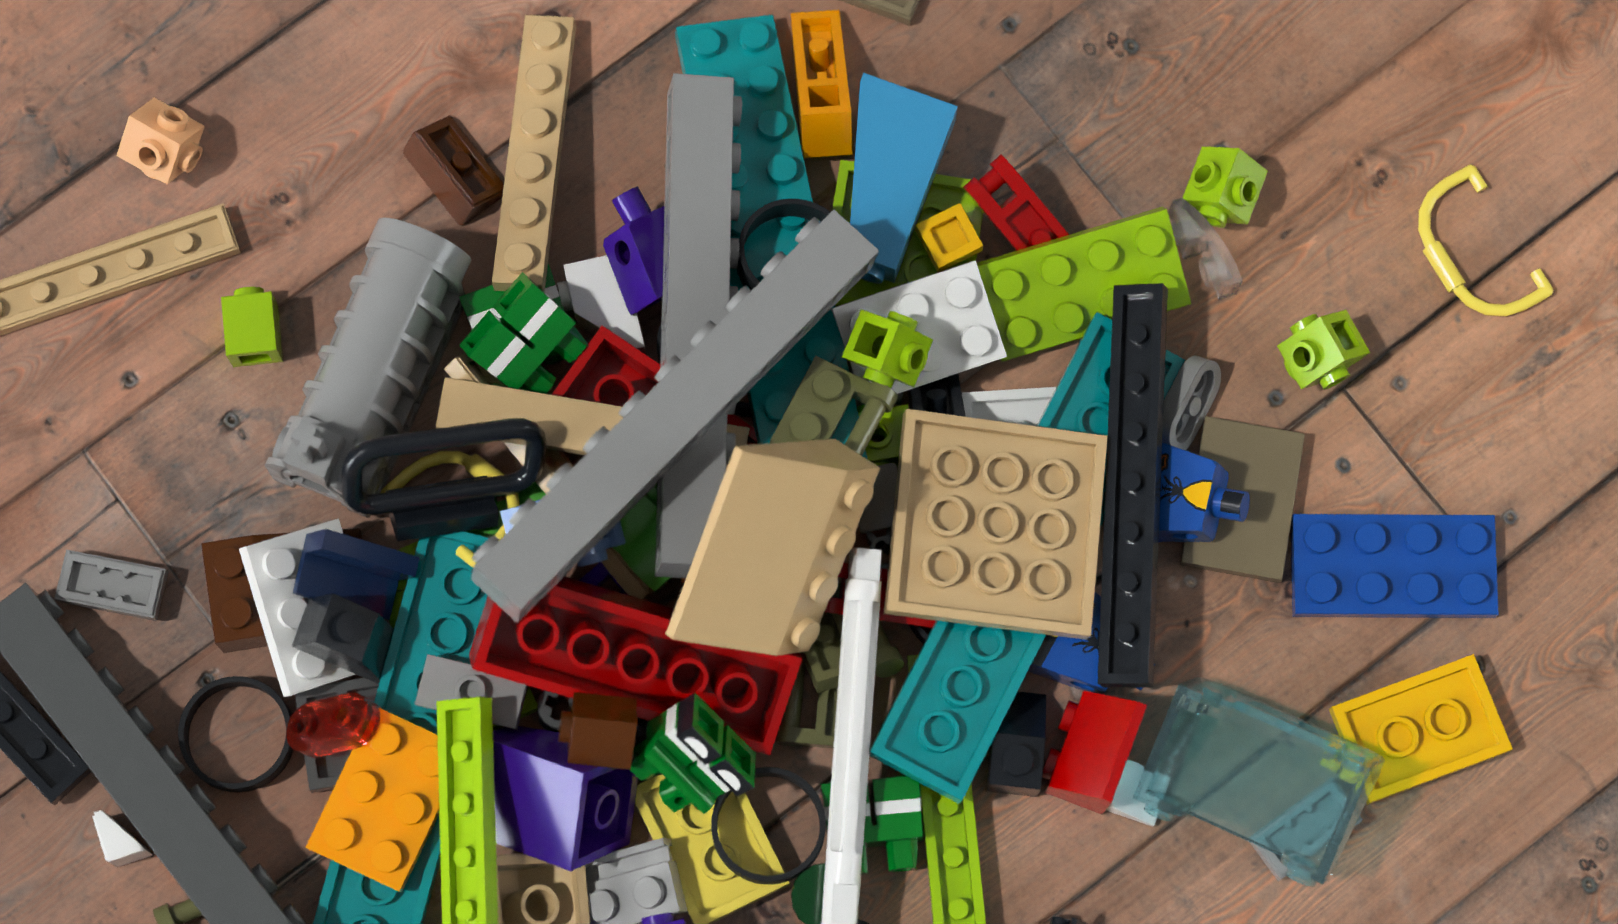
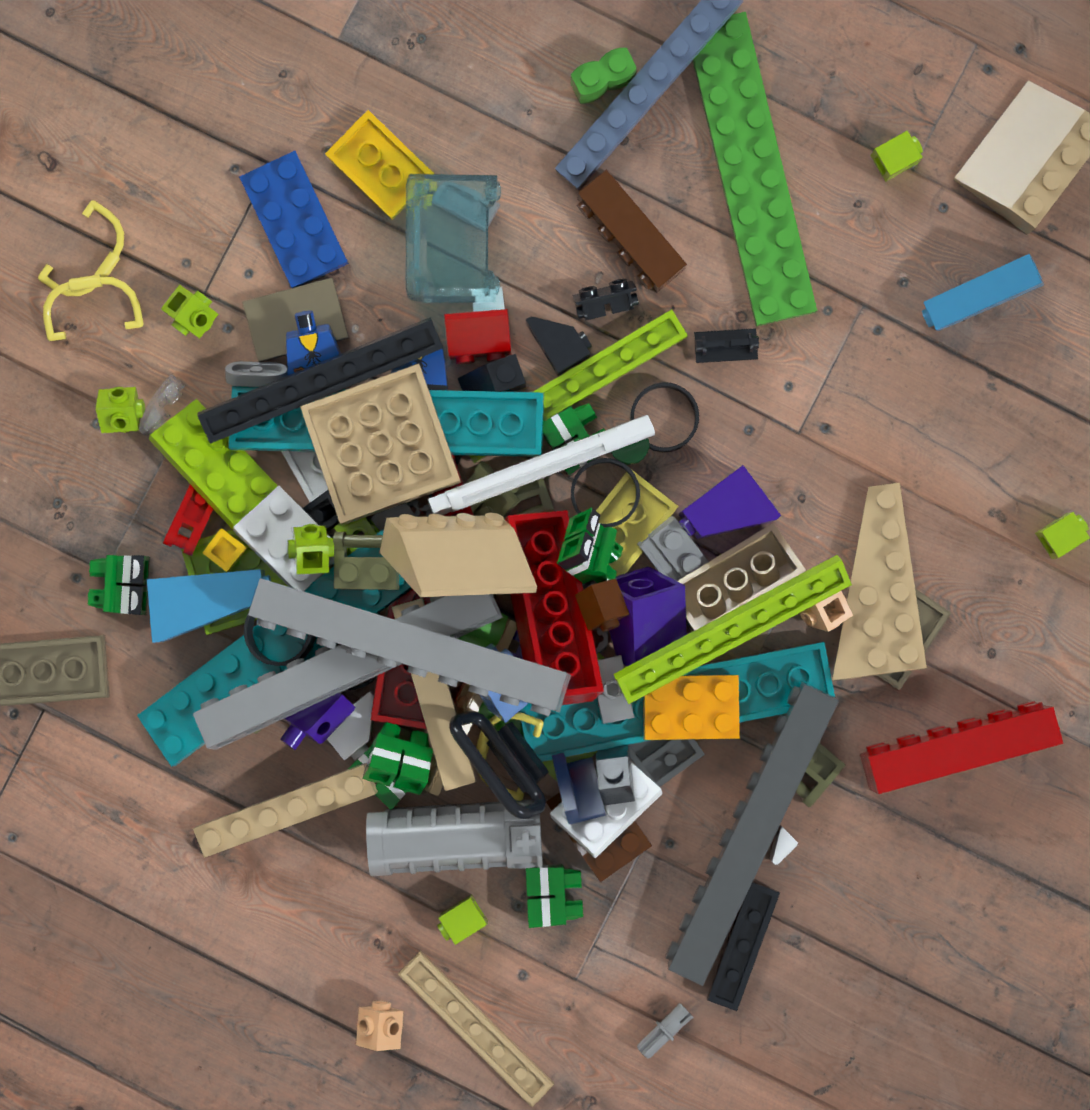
camera: 110 degrees left, 10 degrees up
light grey plate [54,550,169,621] -> none
black tyre [178,676,296,793] -> none
clear red plate [286,692,380,758] -> none
reddish brown slope [403,115,504,226] -> none
light orange slope [790,10,852,158] -> none
none -> light yellow piece [43,274,144,341]
none -> green hips [87,555,150,615]
none -> black slope [526,316,592,376]
none -> green hips [526,864,583,928]

